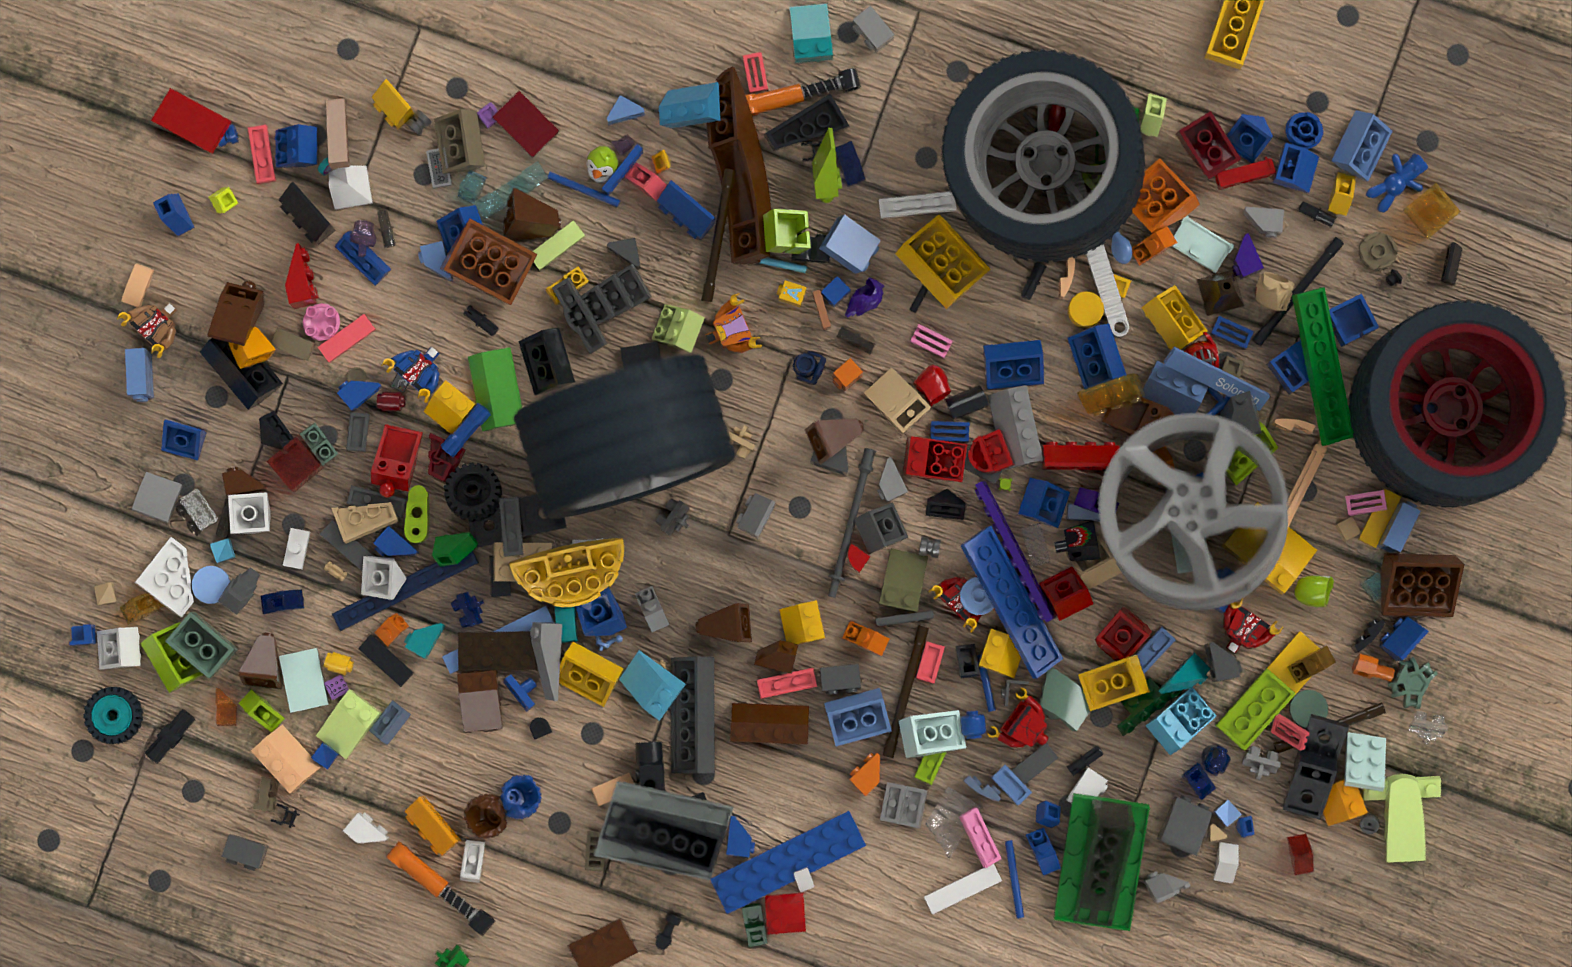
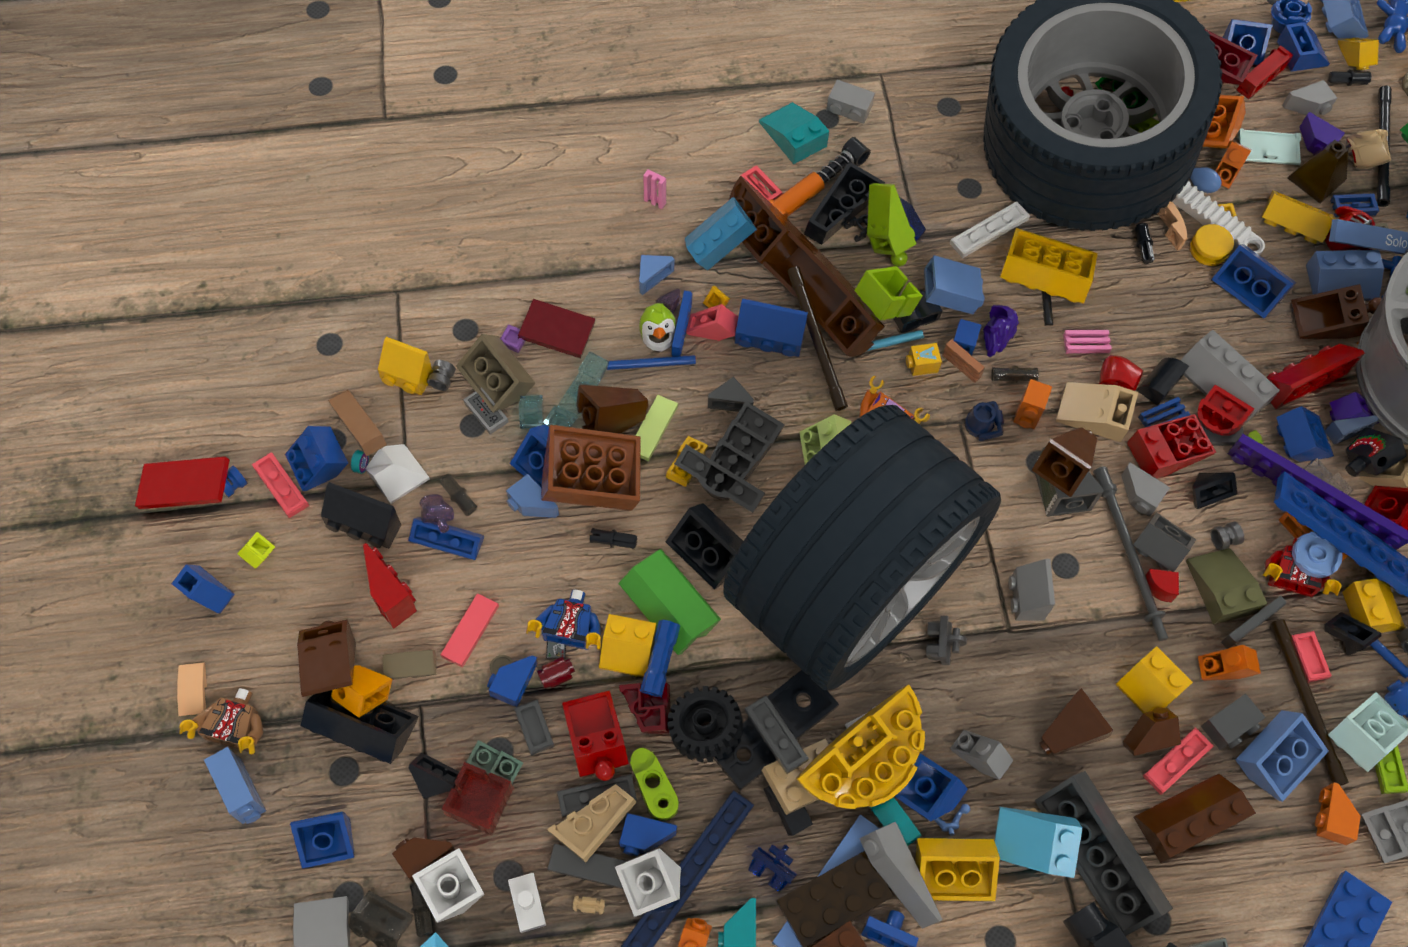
camera: 30 degrees left, 20 degrees down
bright pink dish [303,303,340,341] -> none
green slope [432,532,478,567] -> none
blue slope [983,340,1044,390] -> none
clear yellow slope [1077,373,1145,417] -> none
none -> bright pink tile [643,169,666,209]

